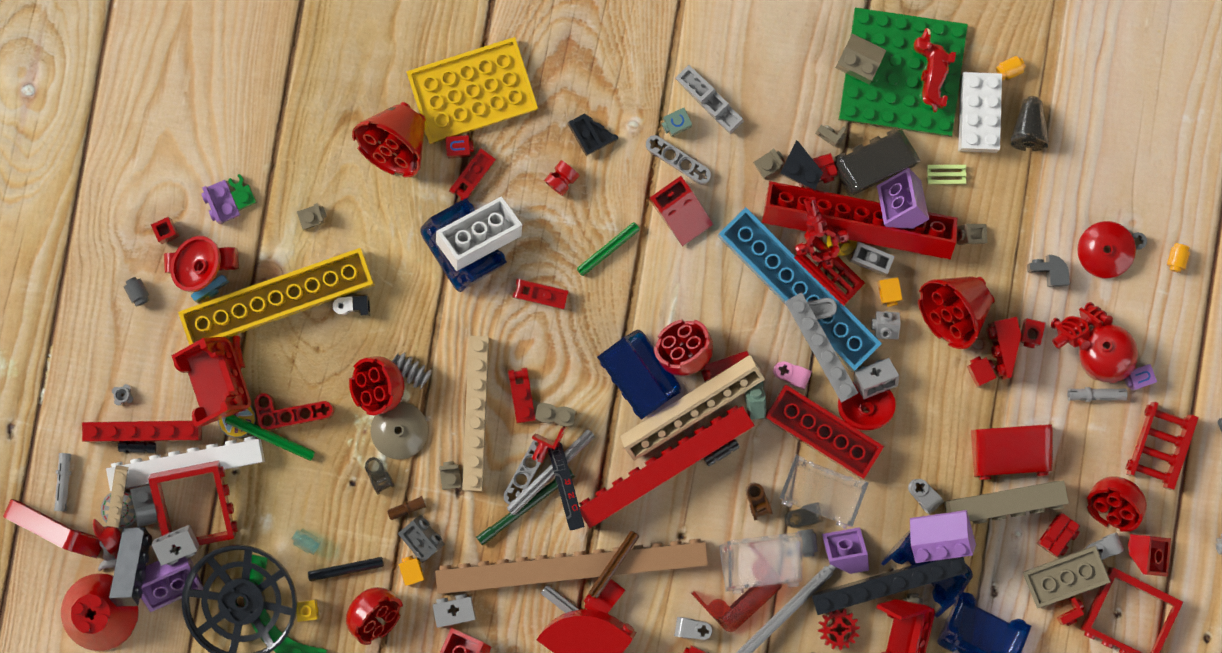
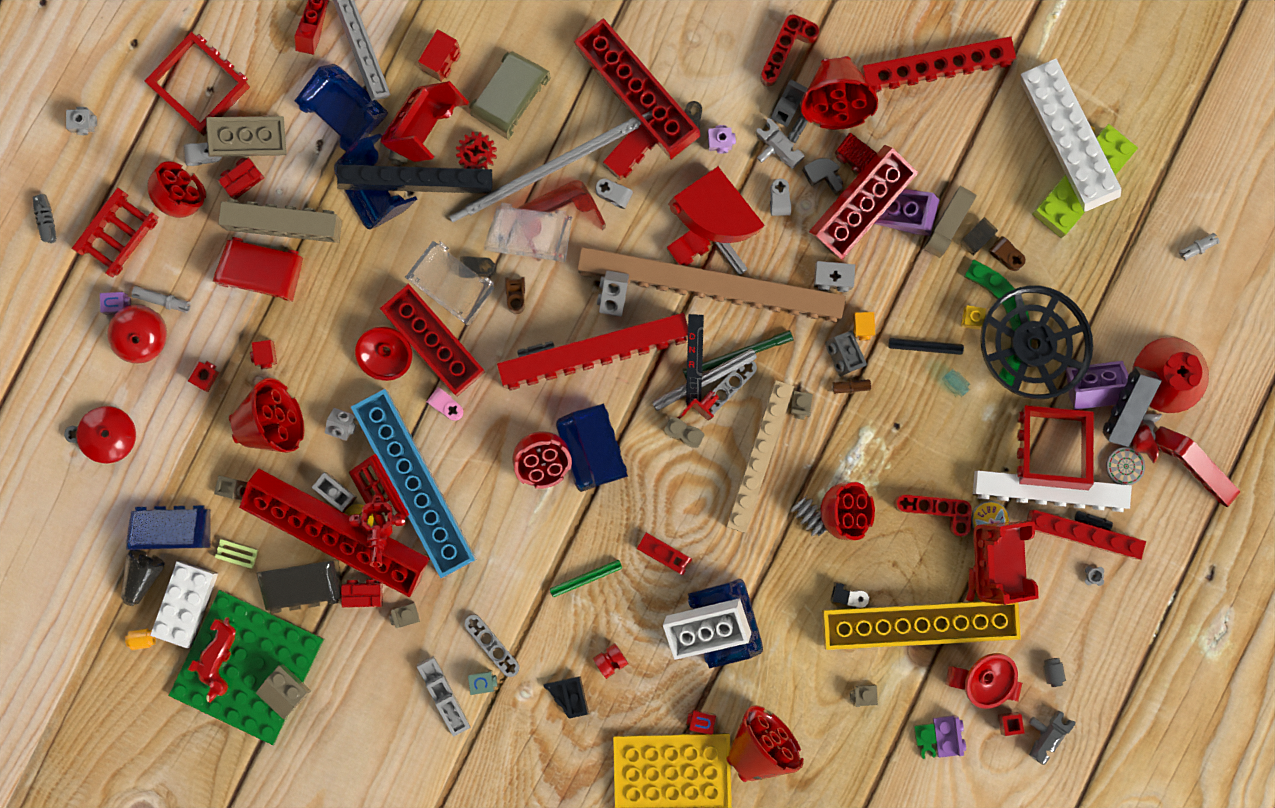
camera: 165 degrees left, 0 degrees up
light grey pin [54,453,71,512] -> none
tan piece [107,465,129,528] -> none
dark grey brick [130,485,158,527] -> none
light grey brick [152,525,199,566] -> none
dark azure plate [191,275,229,303] -> none
green axle [225,415,315,461] -> none
red cylinder [346,587,403,645] -> none
clear smoke piece [365,457,395,495] -> none
dark tan dish [371,402,428,460] -> none
red plate [449,148,496,203] -> none
red plate [508,367,536,423] -> none
reddish brown axle [589,531,639,599] -> none
tan brick [620,355,765,461] -> none
slope [649,176,714,247] -> none
red brick [701,351,749,382] -> none
sand green brick [745,381,766,419] -> none
black wing [780,140,823,191] -> none
light grey plate [785,292,858,402] -> none
dark grey brick [797,529,818,557] -> none
light grey tile [807,298,837,320] -> none
dark tan bracket [815,124,846,146] -> none
medium lavender slope [822,527,869,574] -> none
light grey brick [854,358,899,399] -> none
medium lavender slope [877,168,929,229] -> none
light orange brick [877,277,902,307] -> none
light grey piece [908,479,944,515] -> none
slope [910,510,976,563] -> none
red slope [987,317,1021,380] -> none
dark grey brick [1027,255,1070,287] -> none
red piece [1051,302,1113,351] -> none
red bracket [1057,596,1084,626] -> none
red slope [1128,534,1171,577] -> none
light orange brick [1167,243,1190,273] -> none
none -> clear blue windscreen [126,505,211,550]
none -> light grey brick [597,270,629,317]
none -> dark grey piece [1029,711,1076,765]

